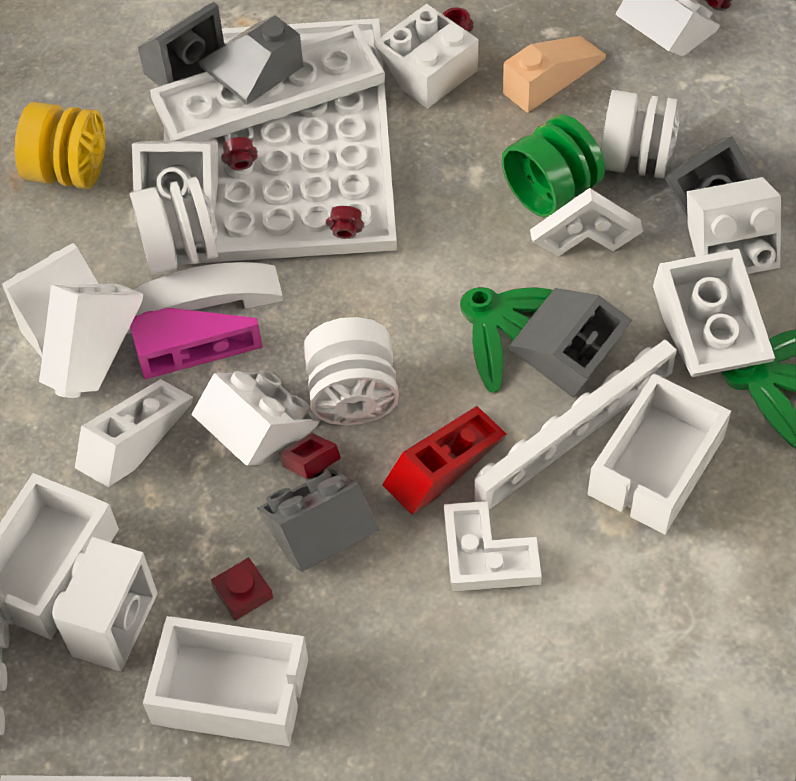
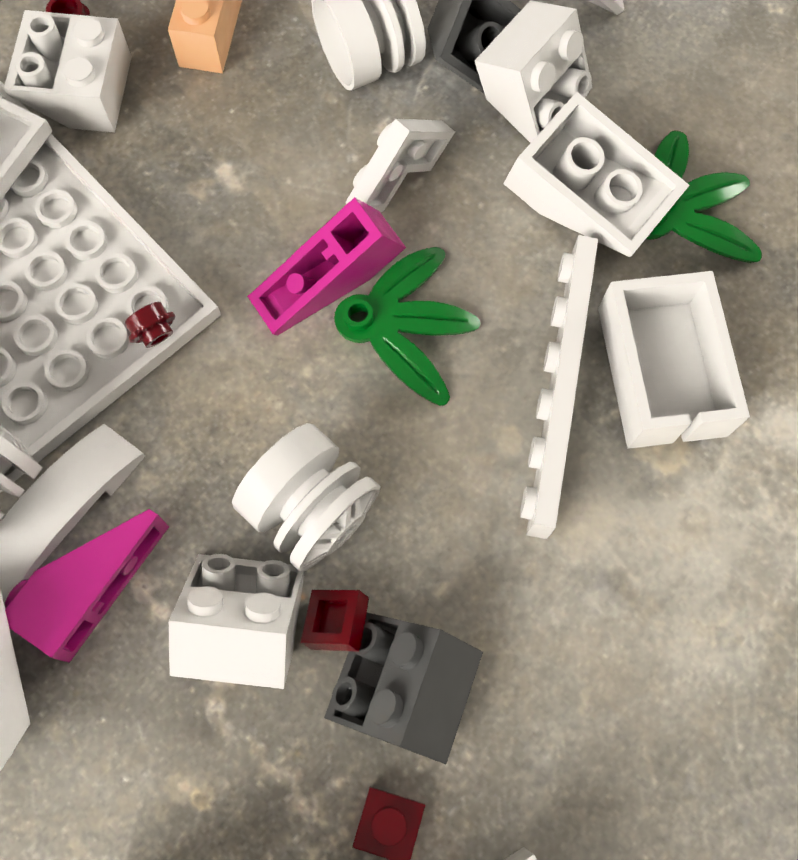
camera: 45 degrees left, 15 degrees up
white slope [75,379,193,487] -> none
red slope [382,406,507,515] -> none
white plate [444,501,542,592] -> none
green wheel [501,114,605,218] -> none
dark grey slope [508,288,632,398] -> none
none -> dark pink slope [247,197,406,335]

